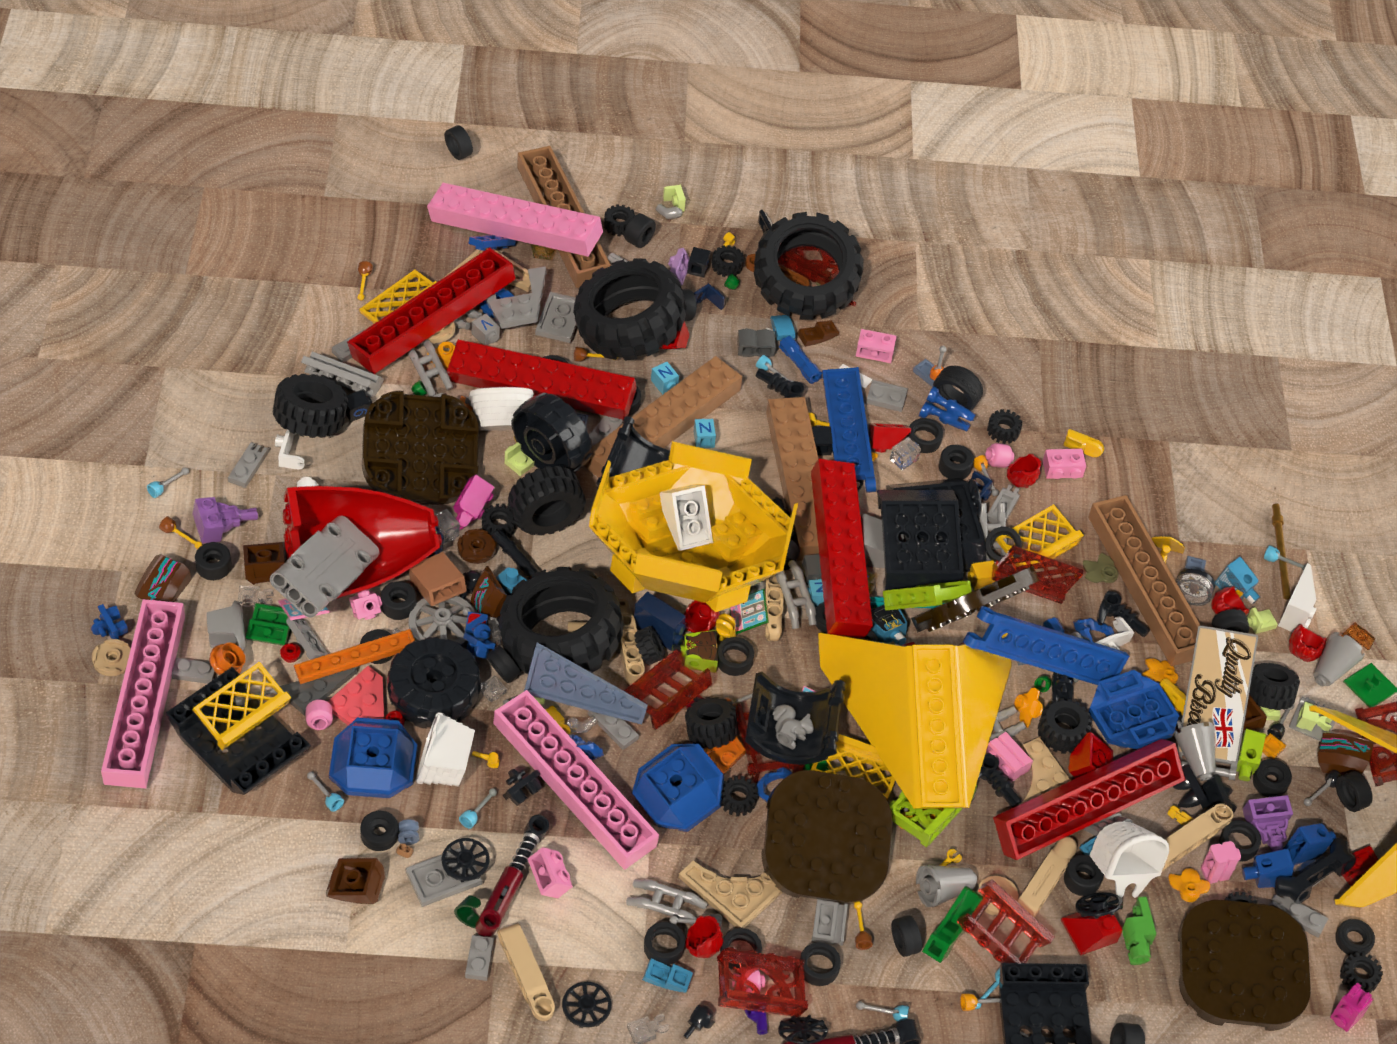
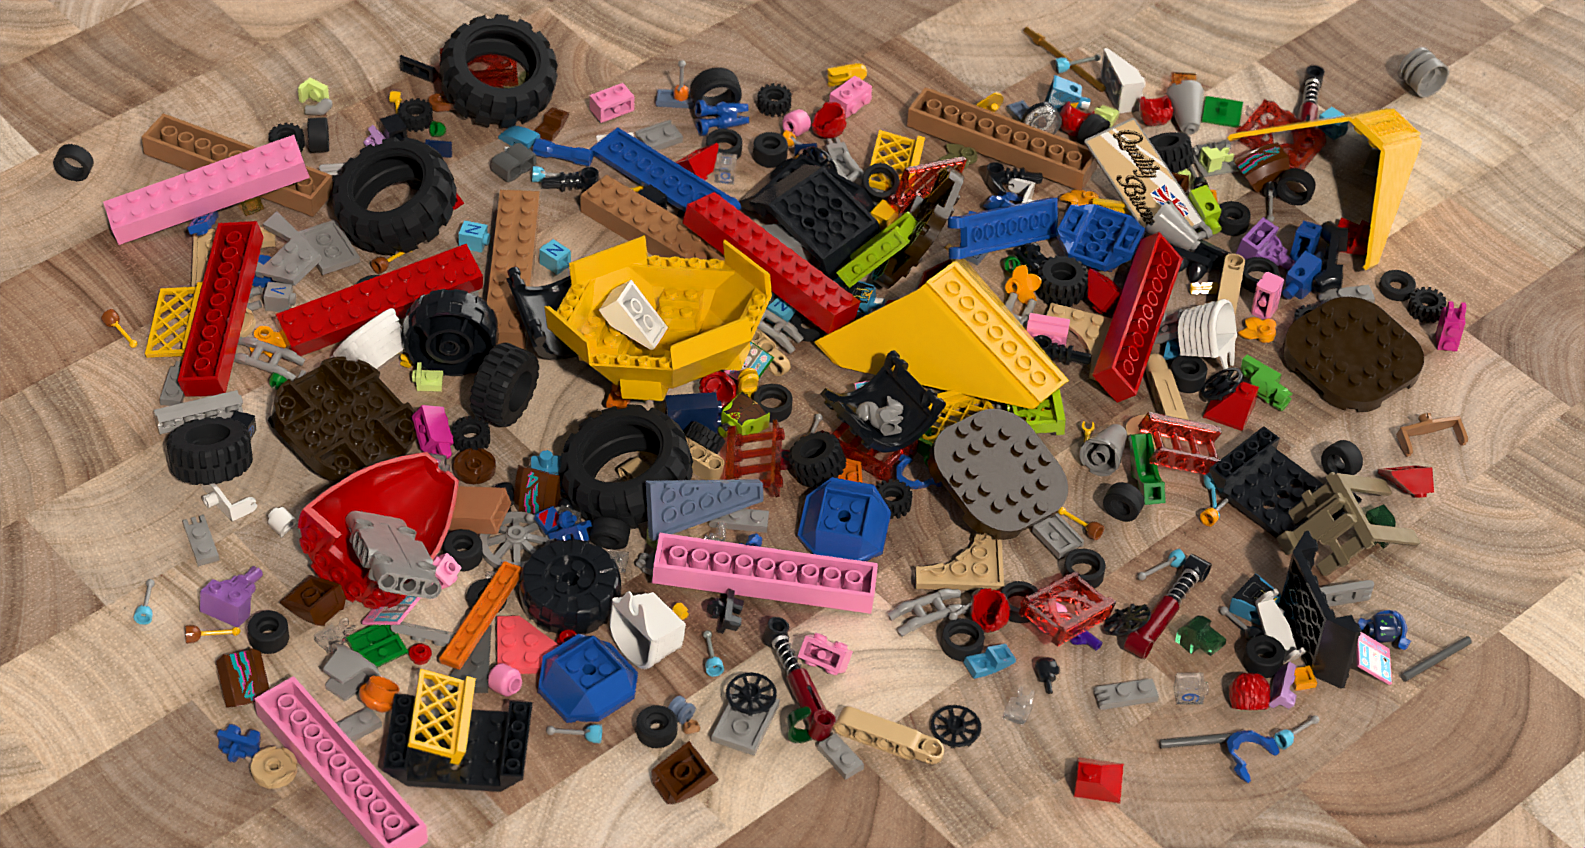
camera: 40 degrees left, 5 degrees down
black pin [492,529,539,579] -> none

